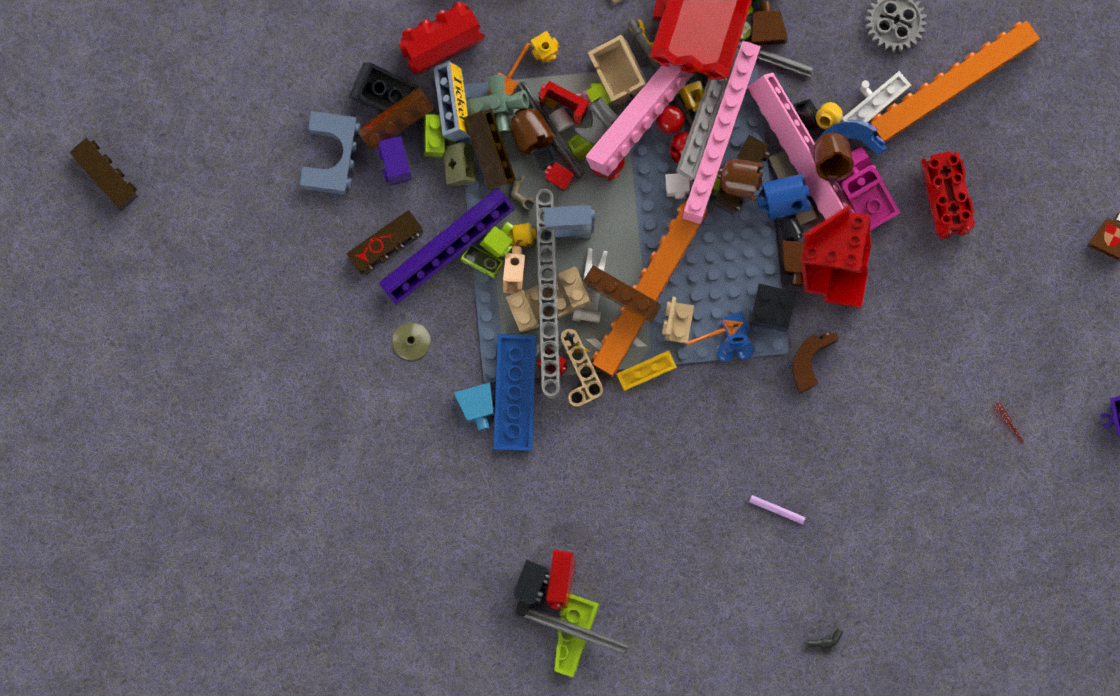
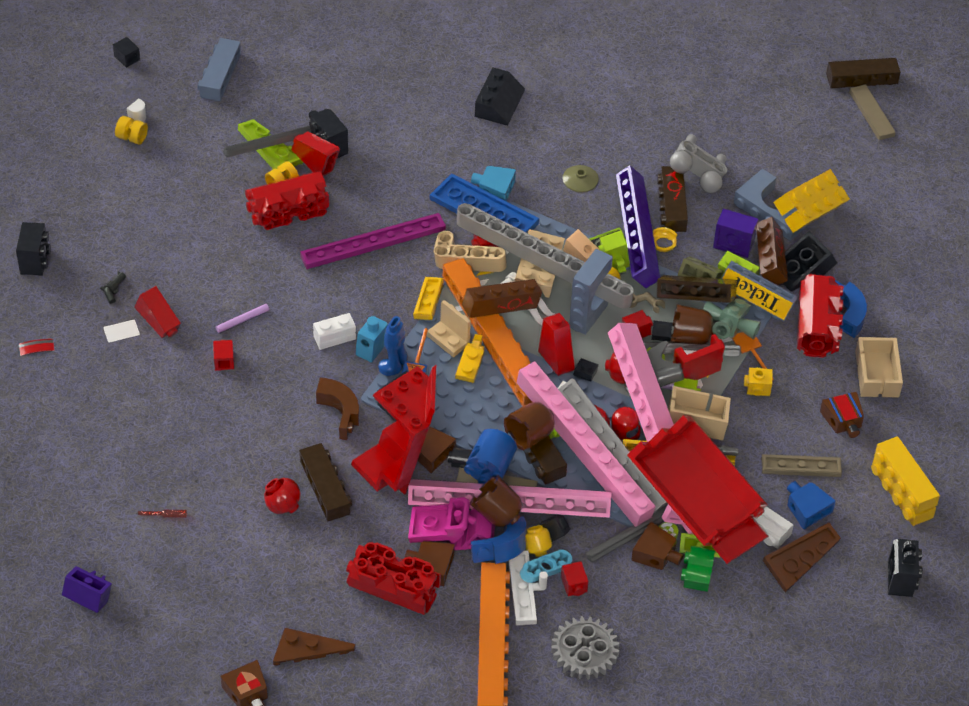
camera: 120 degrees right, 30 degrees down
none -> red sticker [19,339,54,356]
none -> white sticker [103,320,140,342]
none -> red slope [134,286,181,338]
none -> red brick [213,340,234,371]
none -> red brick [245,171,329,230]
none -> red plant [264,478,301,514]
none -> yellow wheel [265,161,299,184]
none -> reddish brown wing [273,628,355,666]
none -> dark brown brick [299,443,352,522]
none -> magenta plate [300,213,446,269]
none -> white brick [313,313,356,350]
none -> dark azure torso [355,316,388,363]
none -> reddish brown torso [405,541,455,586]
none -> yellow hinge [455,334,484,383]
none -> black slope [475,67,525,126]
none -> medium azure beam [520,550,572,583]
none -> red slope [538,313,575,376]
none -> red brick [561,561,589,596]
none -> black plate [573,358,599,382]
none -> yellow piece [653,227,677,252]
none -> light grey piece [670,134,728,193]
none -> yellow piece [773,169,850,233]
none -> blue arch [835,280,867,338]
none -> dark tan tile [849,85,896,140]

